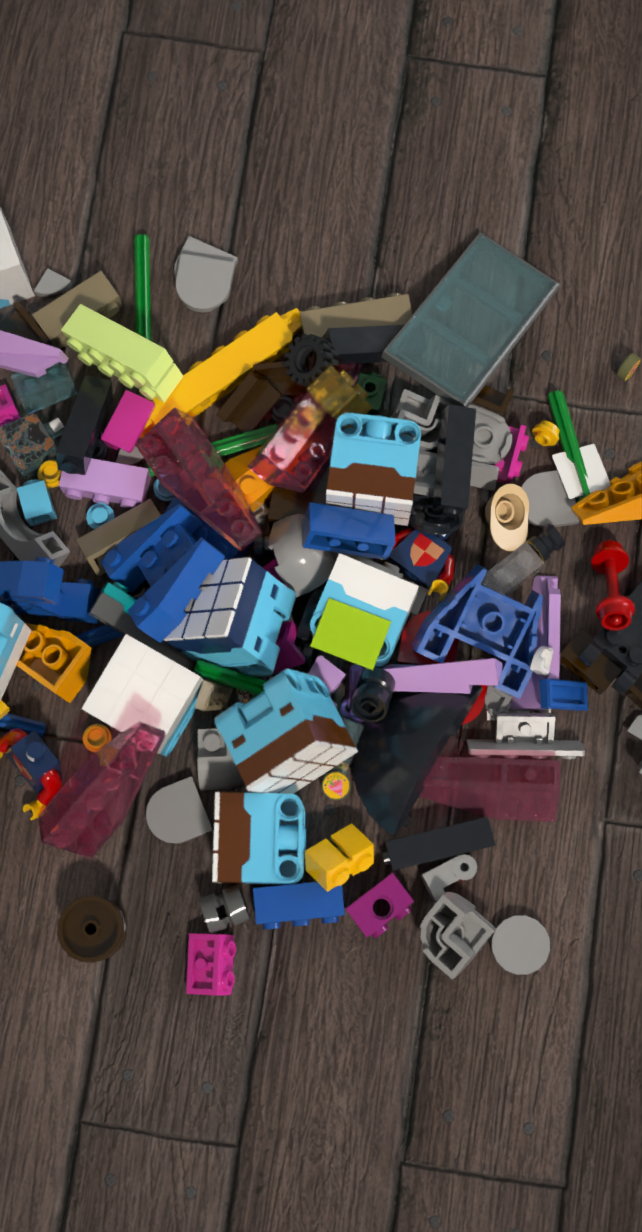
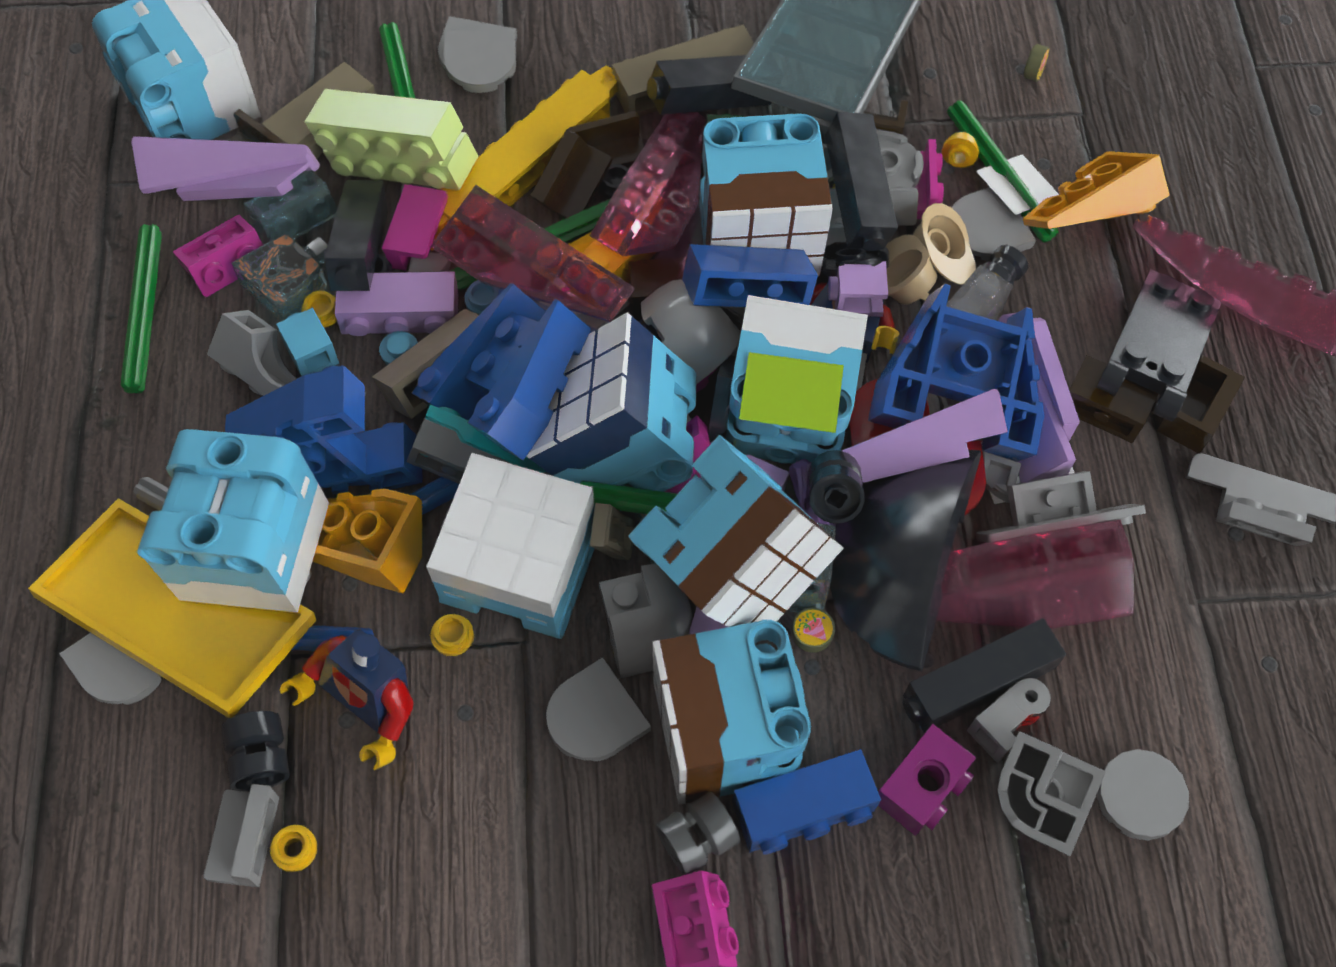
camera: 15 degrees left, 15 degrees down
light grey tile [34,268,72,297] -> none
clear pink wedge [38,721,166,858] -> none
dark brown wheel [57,896,128,963] -> none
black tyre [284,334,339,388] -> none
yellow piece [305,823,374,892] -> none
clear yellow piece [307,365,373,428] -> none
white tile [530,646,554,676] -> none
blue tile [540,679,588,711] -> none
red piece [591,540,635,631] -> none
none -> lavender window [828,261,888,316]
none -> tan piece [886,235,938,305]

